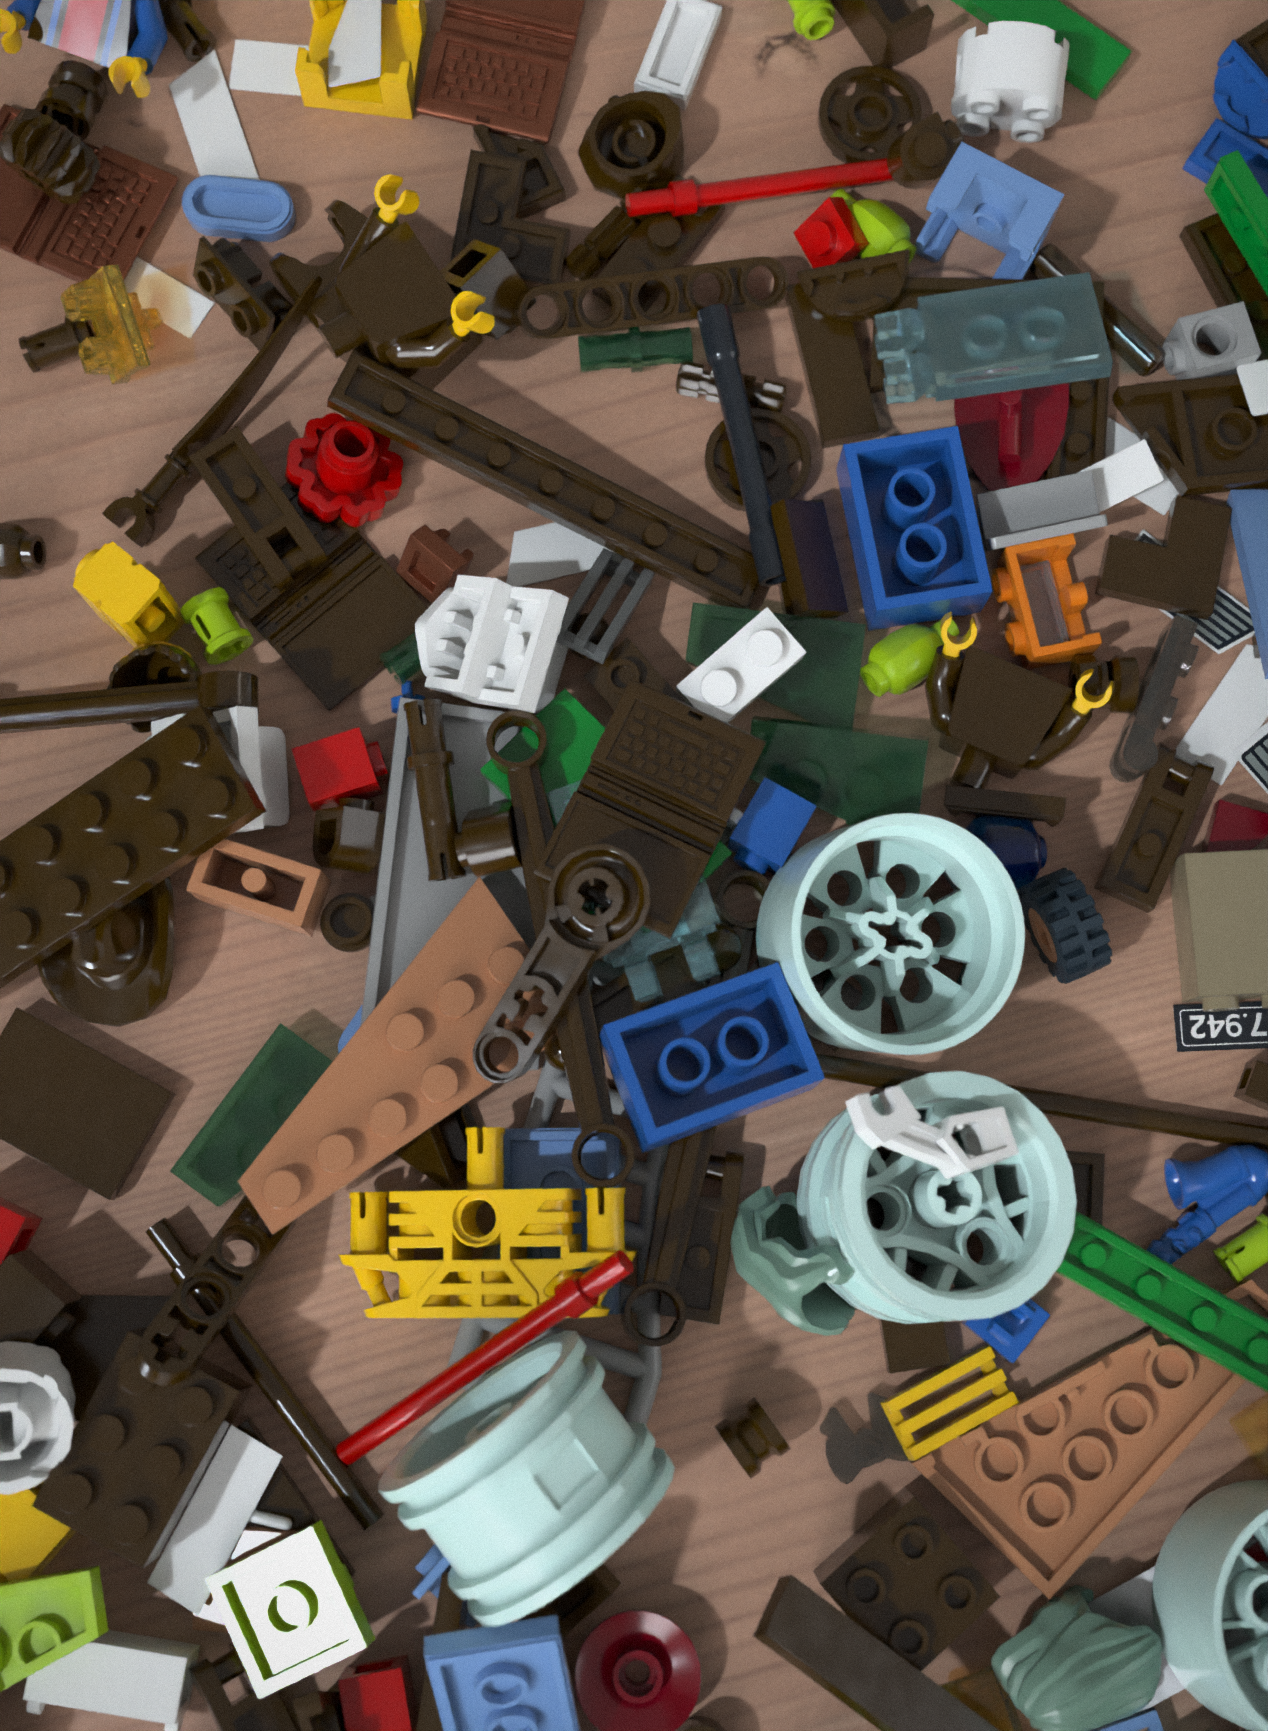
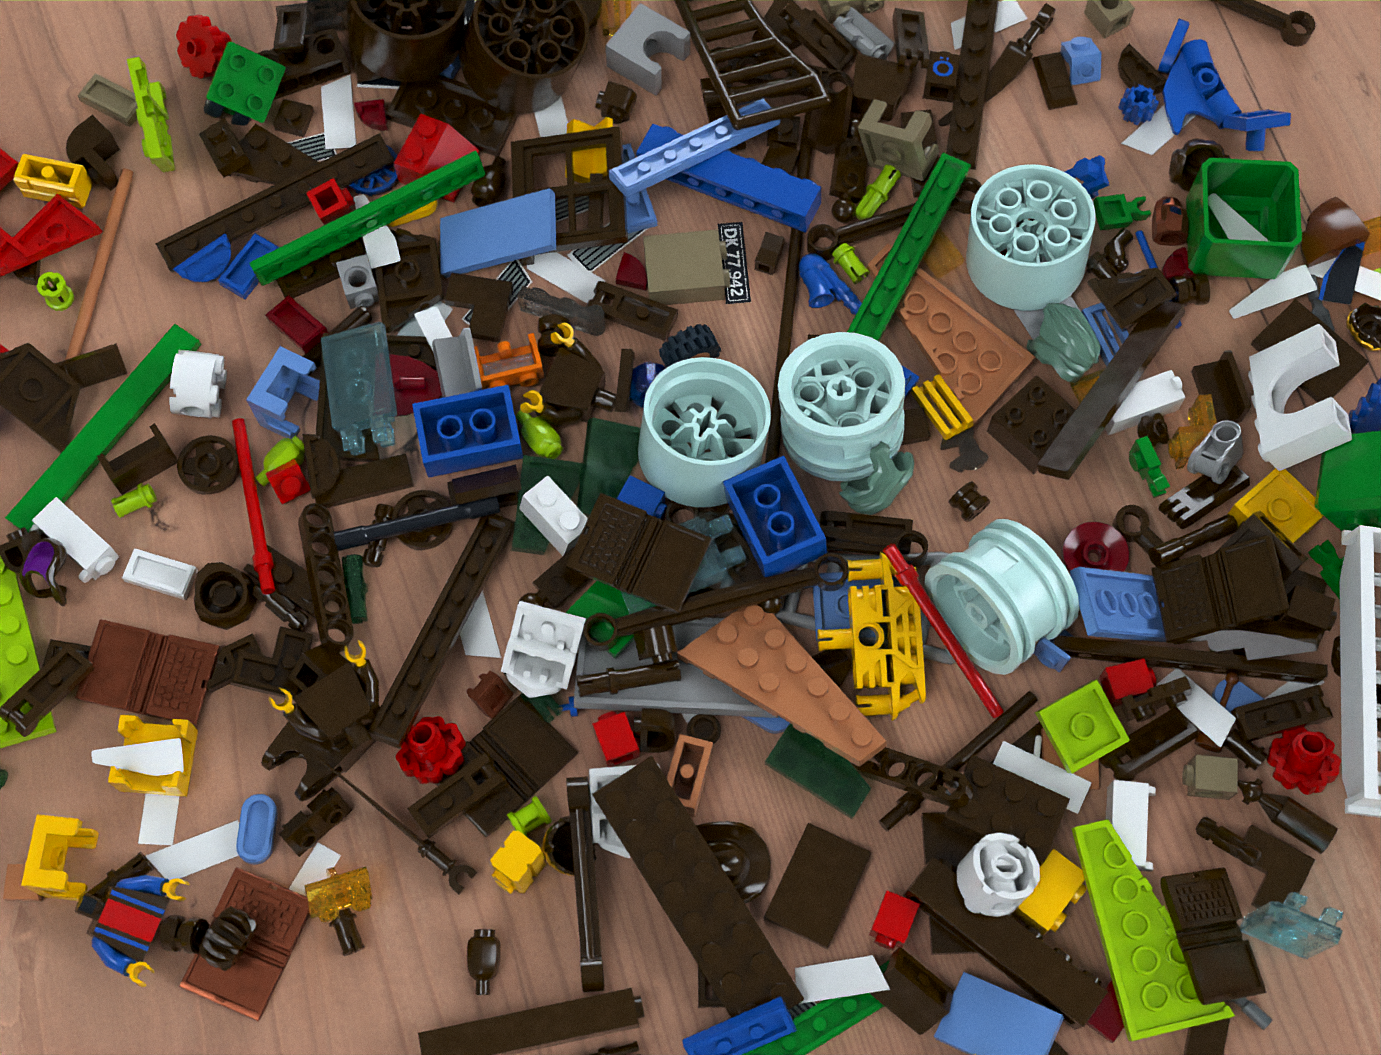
camera: 90 degrees left, 10 degrees down
dark brown beam [472,844,651,1083] -> none
dark grey tile [556,548,655,664] -> none
white piece [846,1086,1019,1179] -> none
dark brown plate [887,111,964,189] -> none
none -> dark red tile [265,295,329,354]

